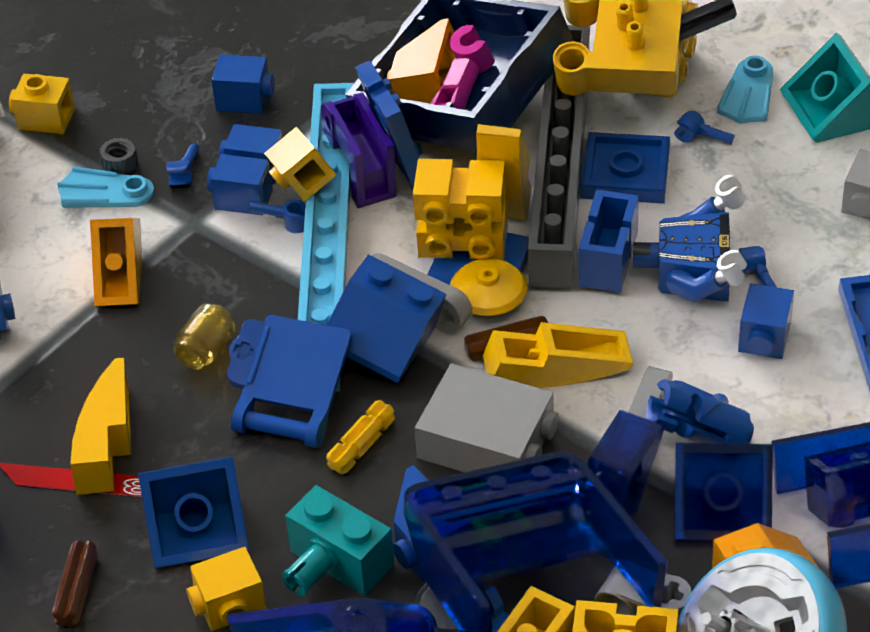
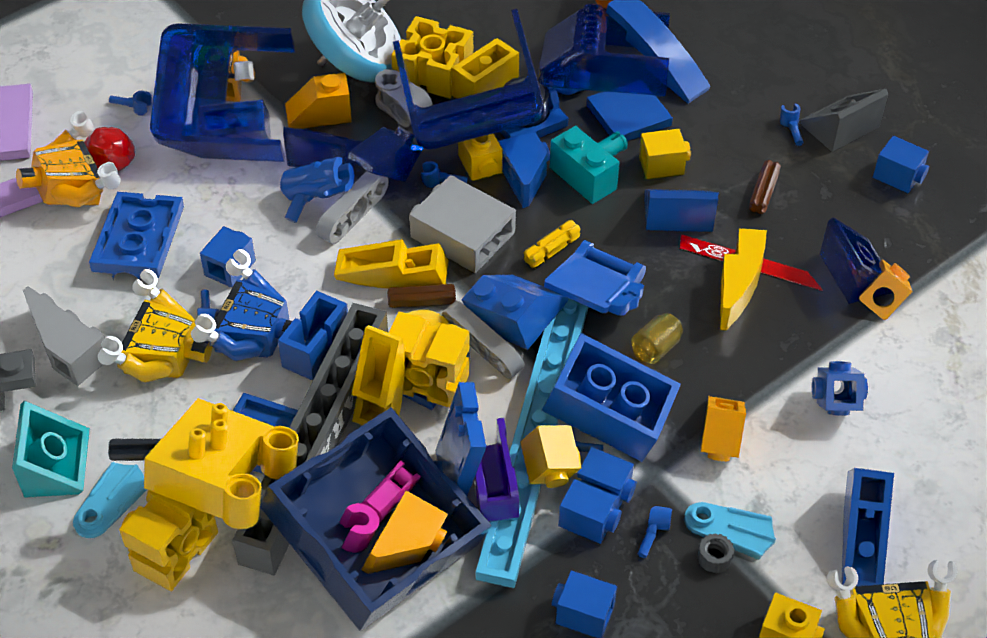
camera: 170 degrees left, 5 degrees up
none -> yellow torso [97,269,212,382]
none -> blue brick [541,333,681,462]

